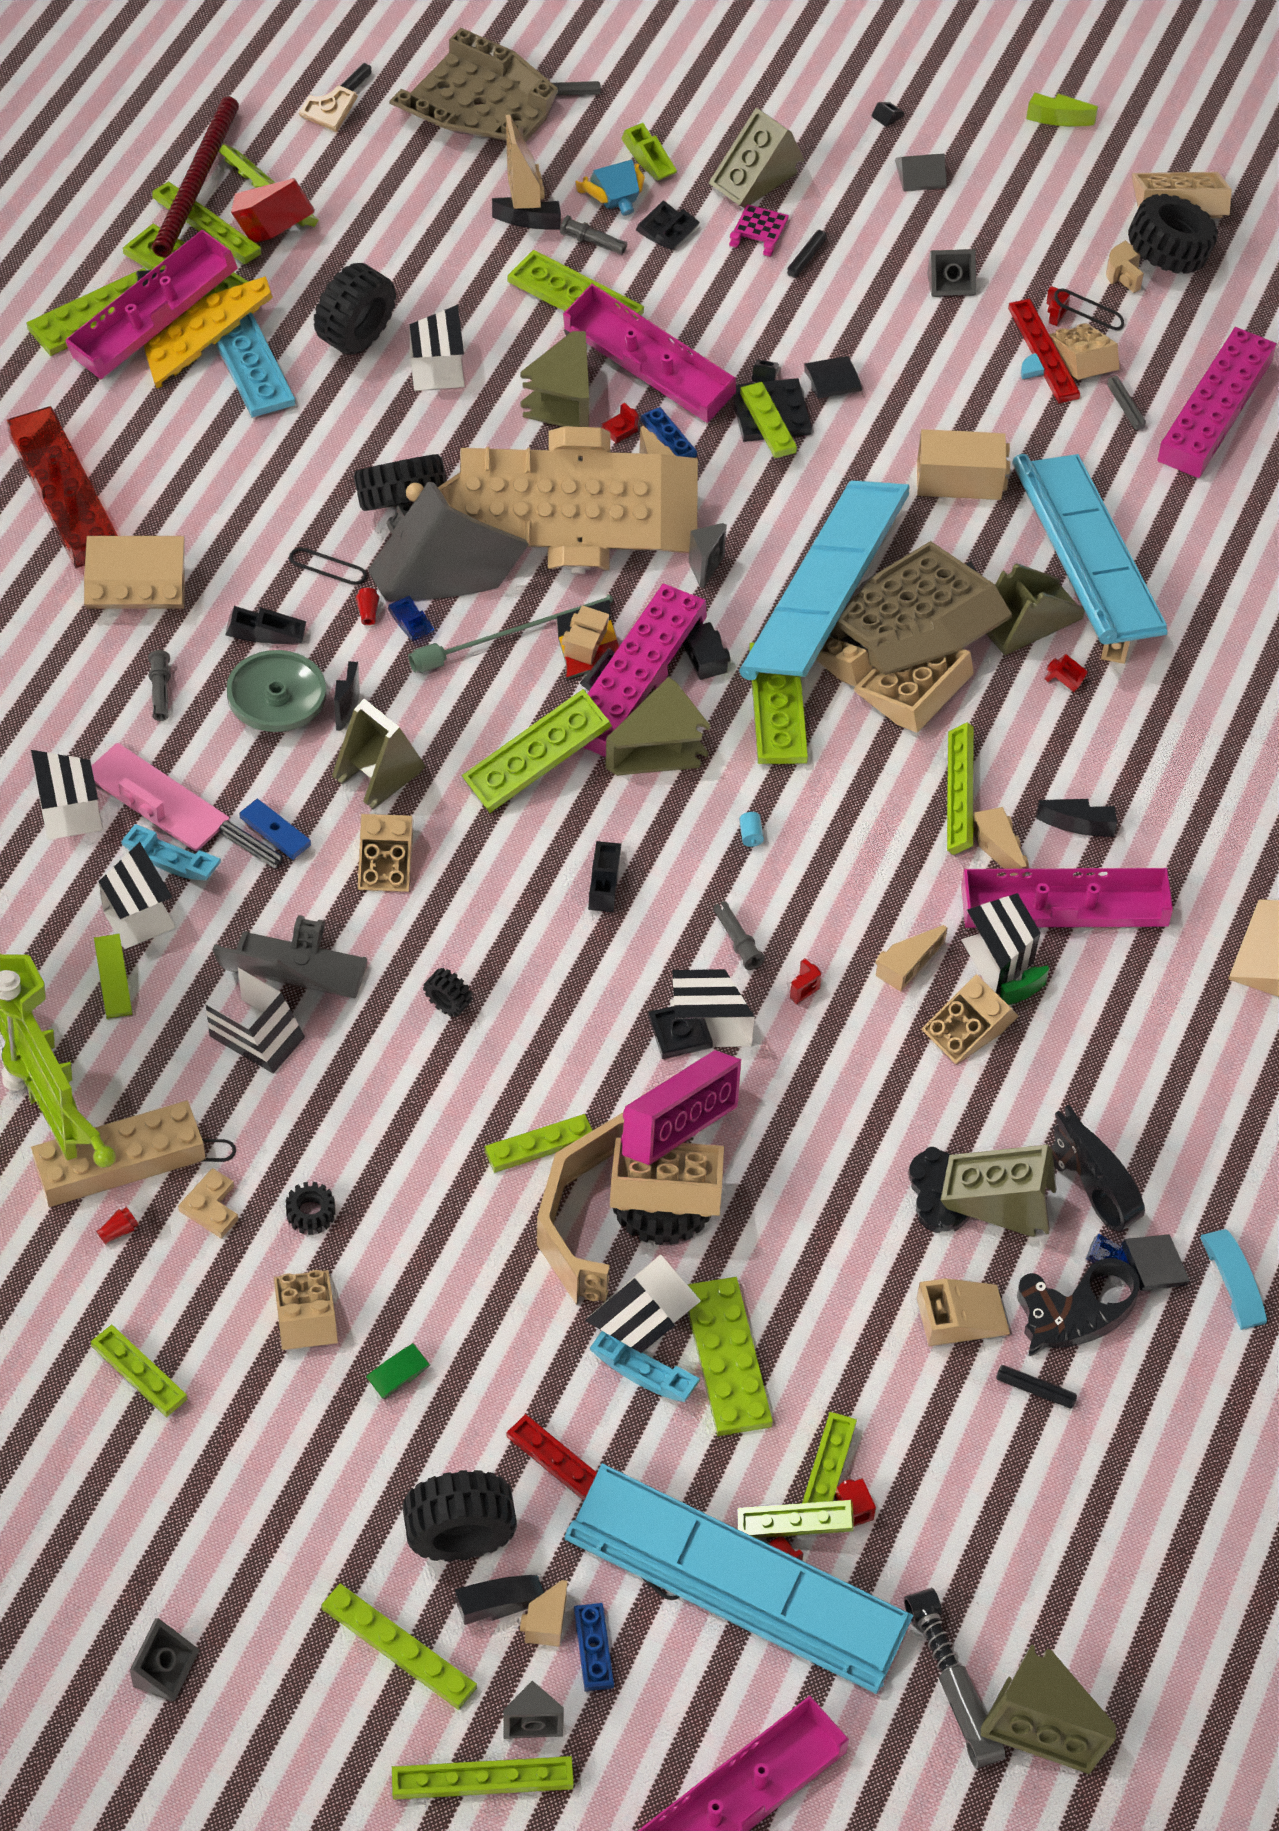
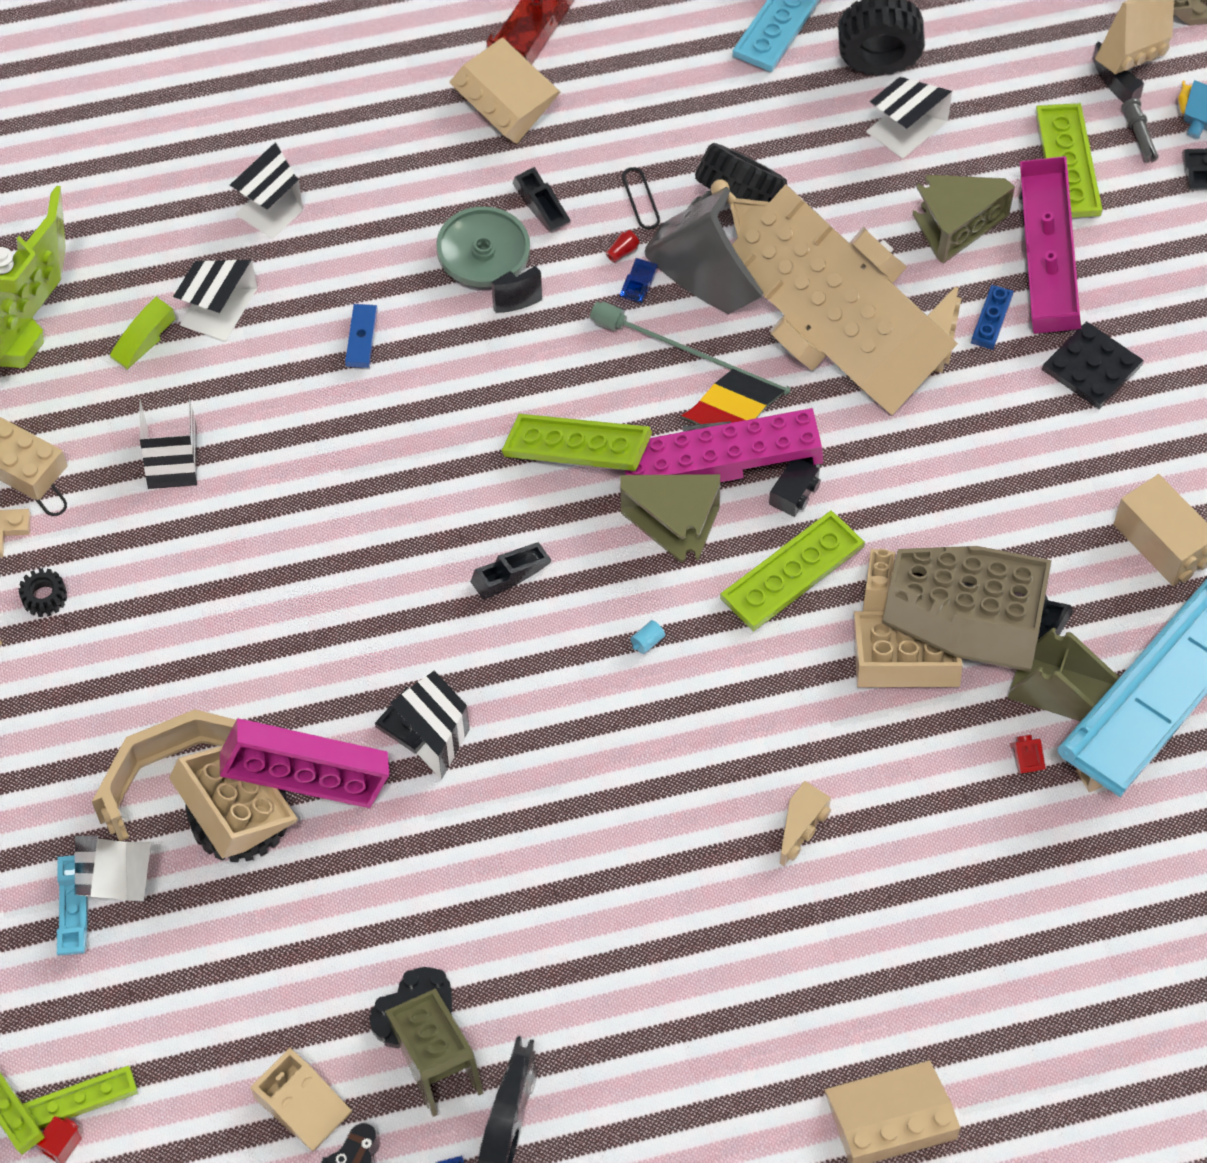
camera: 55 degrees right, 5 degrees up
bright pink bracket [91,743,229,851] -> none
medium azure slope [121,824,221,880] -> none
dark grey pin [148,650,171,721] -> none
dark grey panel [212,915,368,999] -> none
axle [219,820,283,868] -> none
olive ladder [332,699,426,809] -> none
tan slope [358,814,414,892] -> none
black tyre [423,968,473,1017] -> none
lime plate [485,1114,592,1173] -> none
tan piece [562,605,609,665] -> none
red bracket [602,403,639,444] -> none
lime plate [687,1276,773,1436] -> none
dark grey slope [689,523,727,588] -> none
dark grey pin [713,901,765,970] -> none
medium azure piece [739,481,910,680] -> none
lime plate [740,382,797,458] -> none
black slope [752,359,779,382] -> none
red bracket [790,958,821,1005] -> none
black slope [804,356,862,399] -> none
tan slope [875,925,948,992] -> none
tan slope [921,974,1019,1065] -> none
lime plate [947,722,974,855] -> none
dark pink piece [961,868,1173,928] -> none
sticker [961,893,1040,996] -> none
green slope [999,965,1049,1005] -> none
black slope [1036,799,1117,837] -> none

